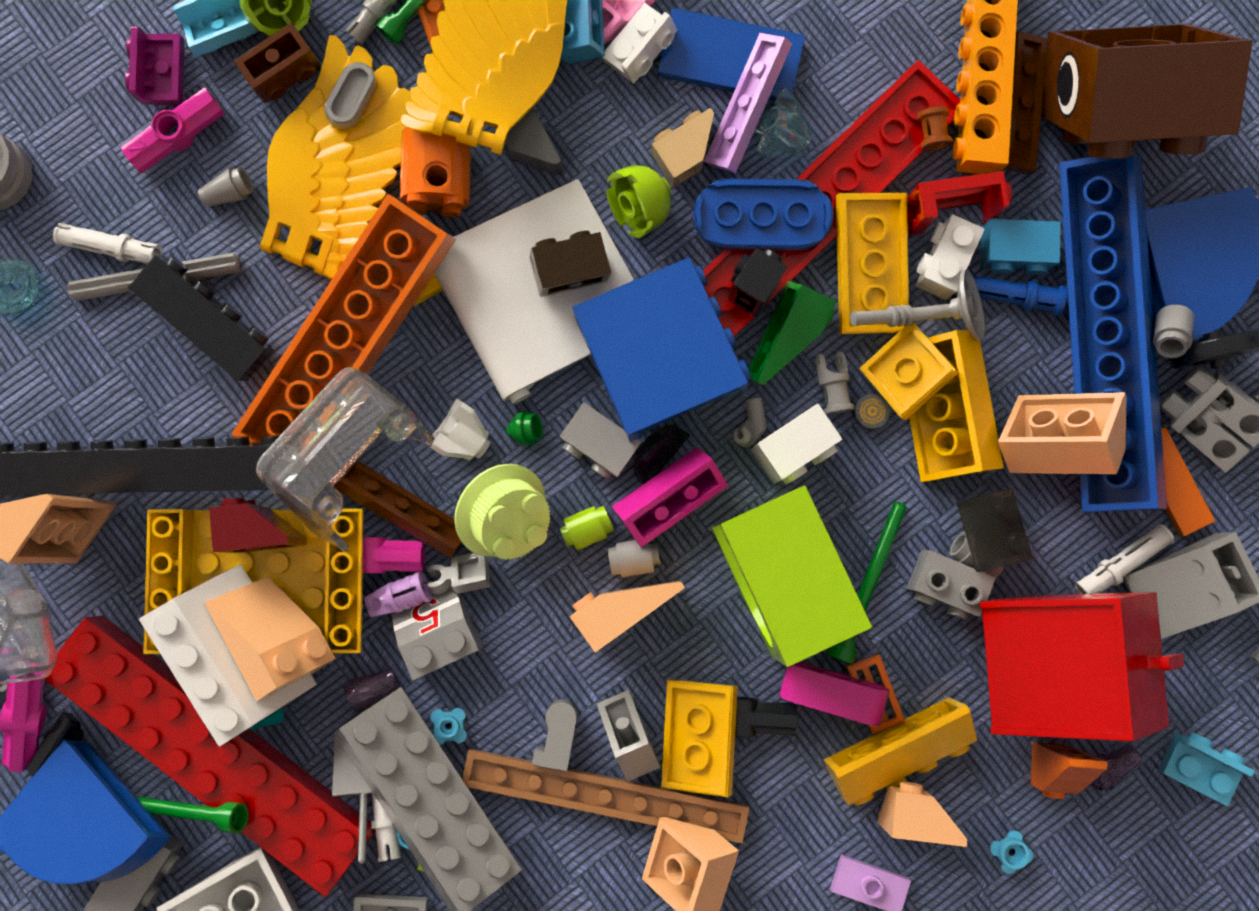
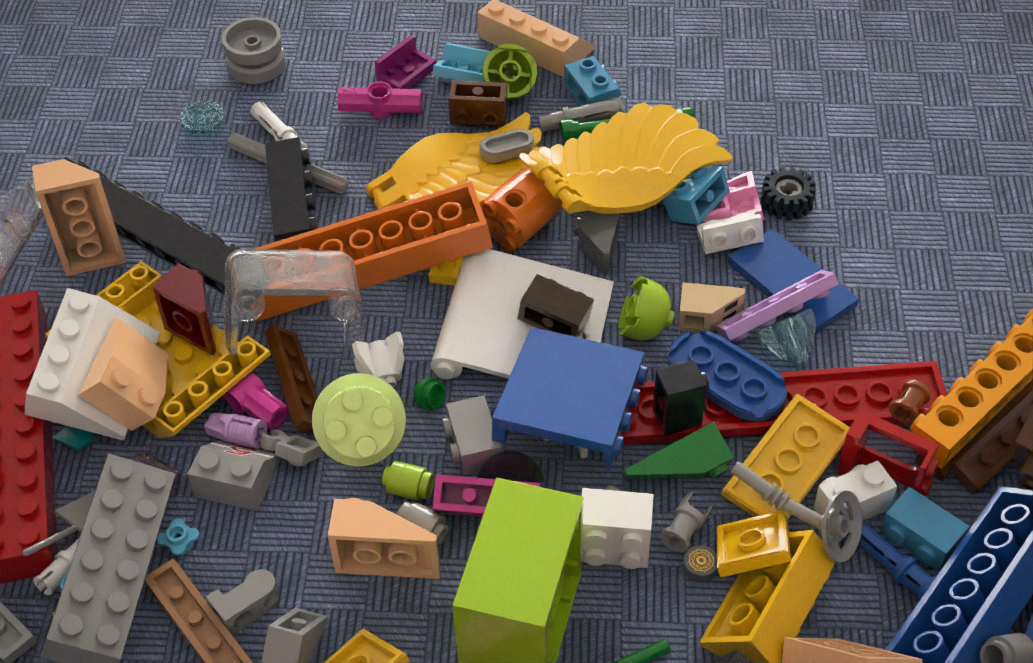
camera: 40 degrees right, 35 degrees down
light grey cone [198,167,254,208] -> none

